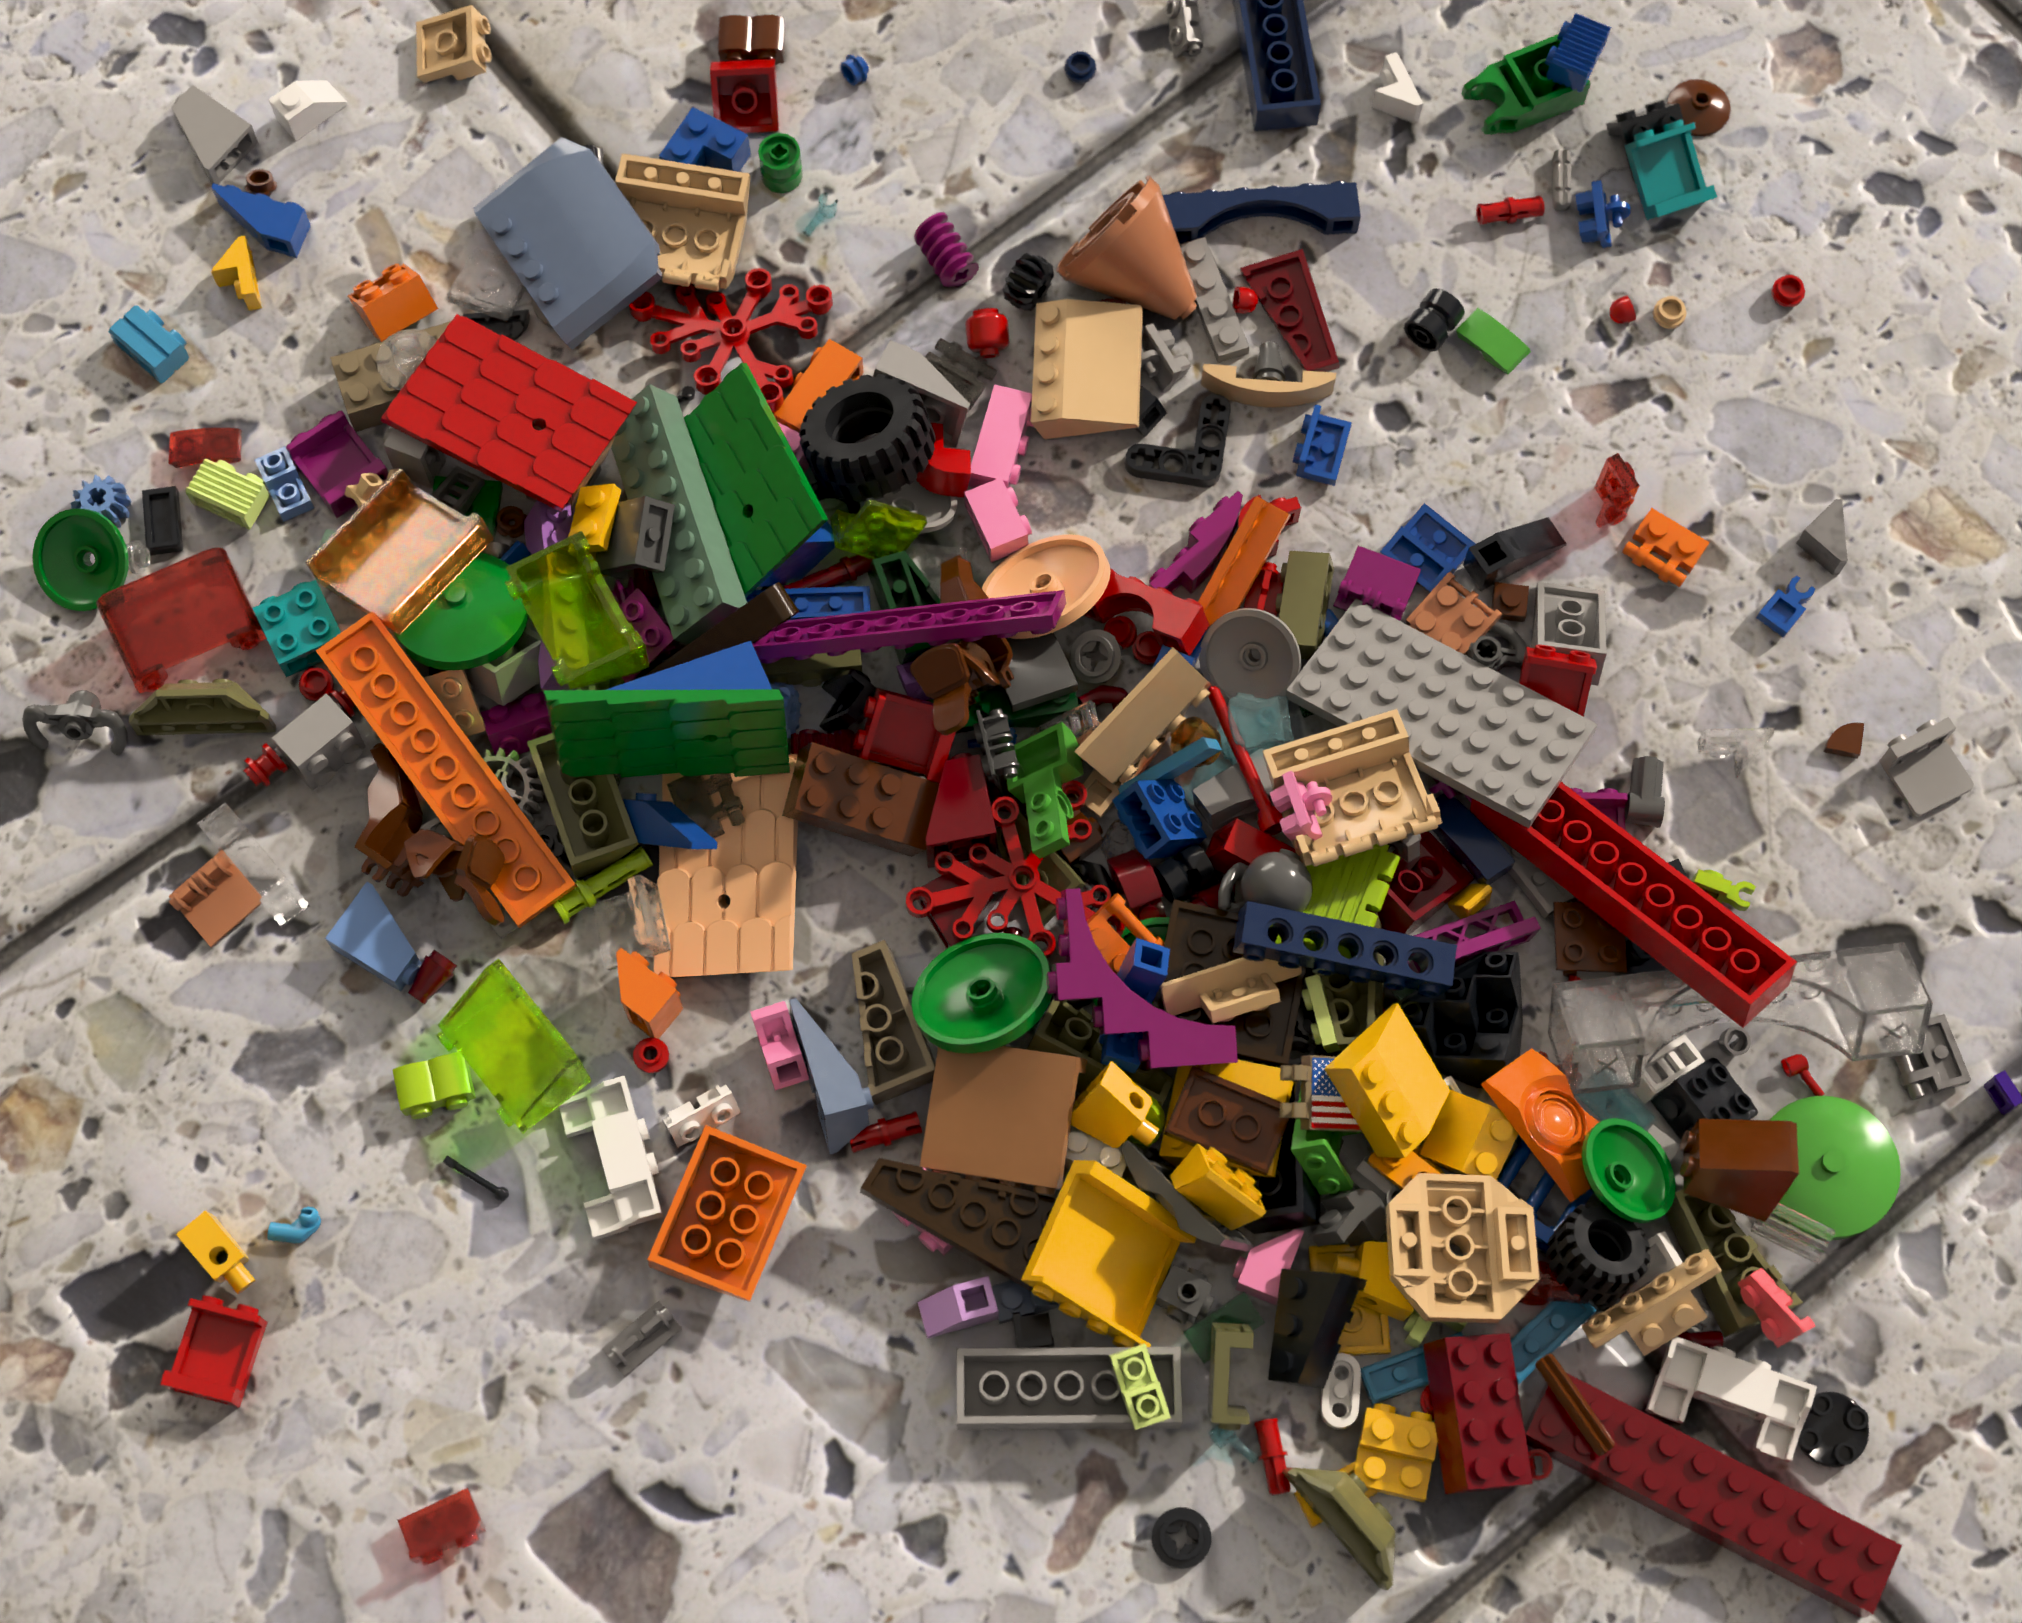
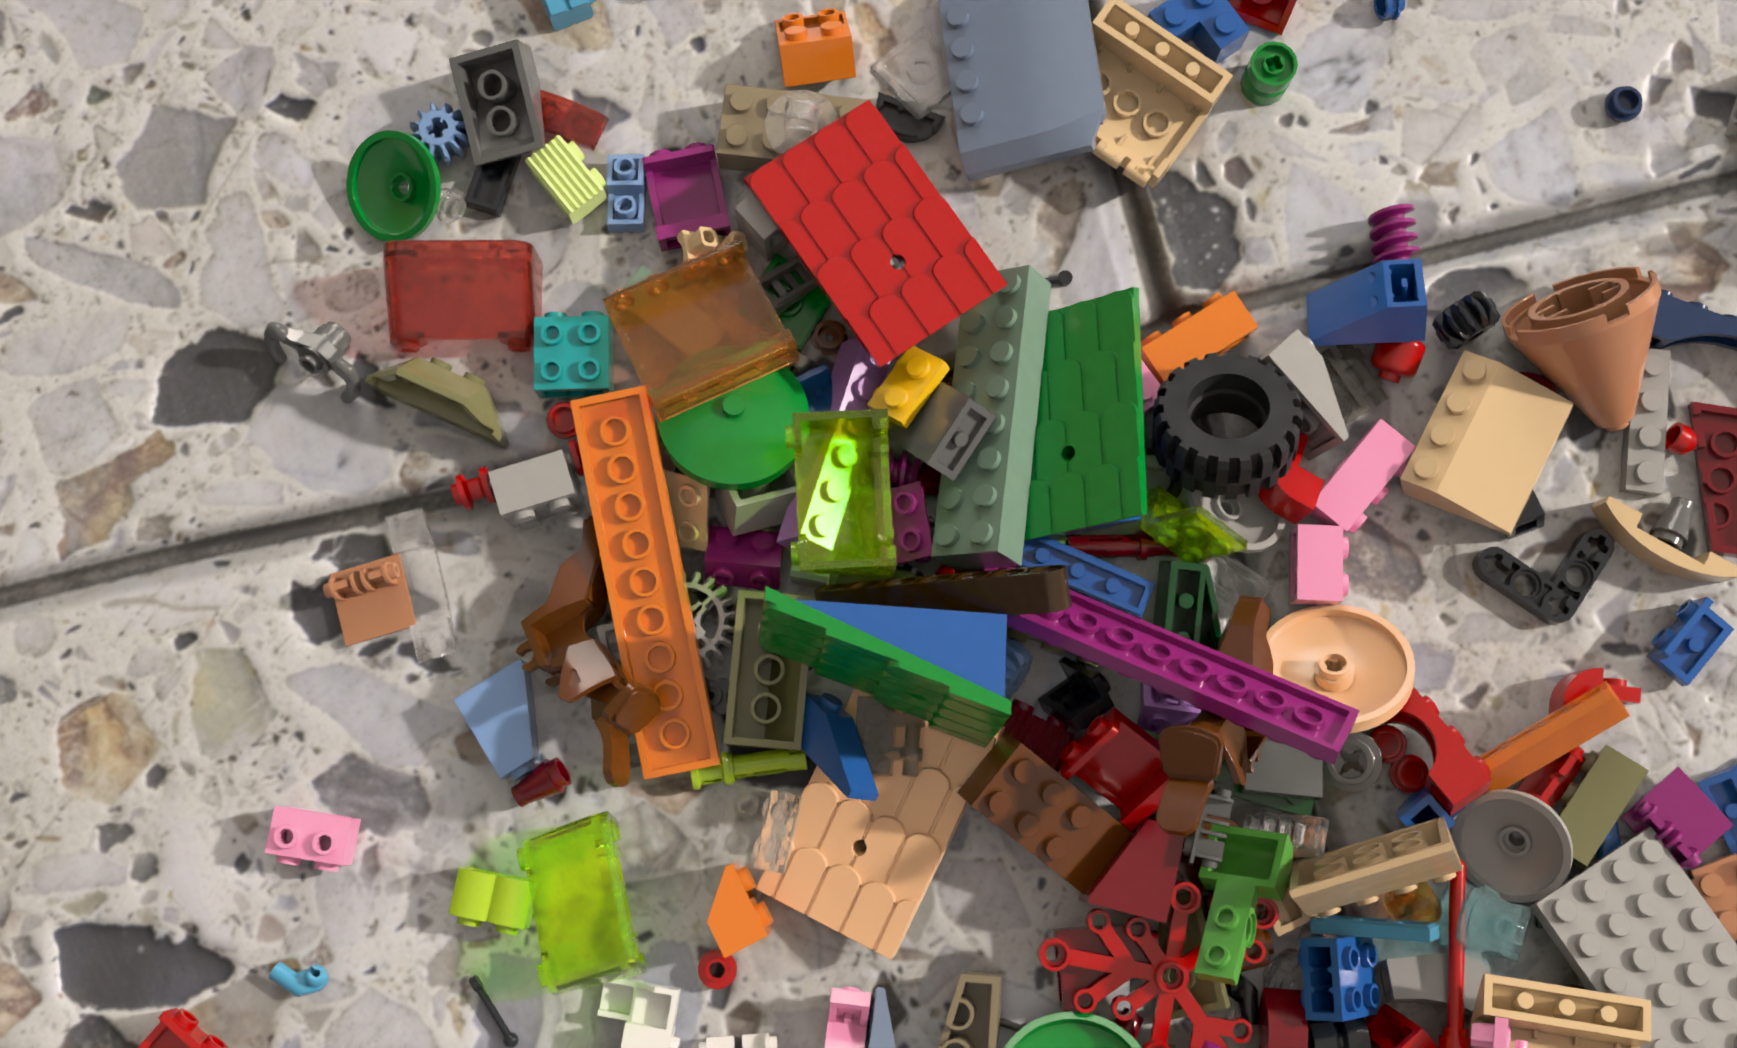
camera: 25 degrees right, 10 degrees up
yellow torso [176,1210,255,1294] -> none
red plant [629,268,833,413] -> none
clear light blue hand [803,192,838,237] -> none
dark red arm [1077,685,1128,712] -> none
light grey hips [1141,324,1191,392] -> none
magenta slope [1149,491,1243,594] -> none
none -> bright pink brick [265,806,361,872]
none -> dark grey slope [449,39,546,167]
none -> blue slope [1306,258,1427,346]

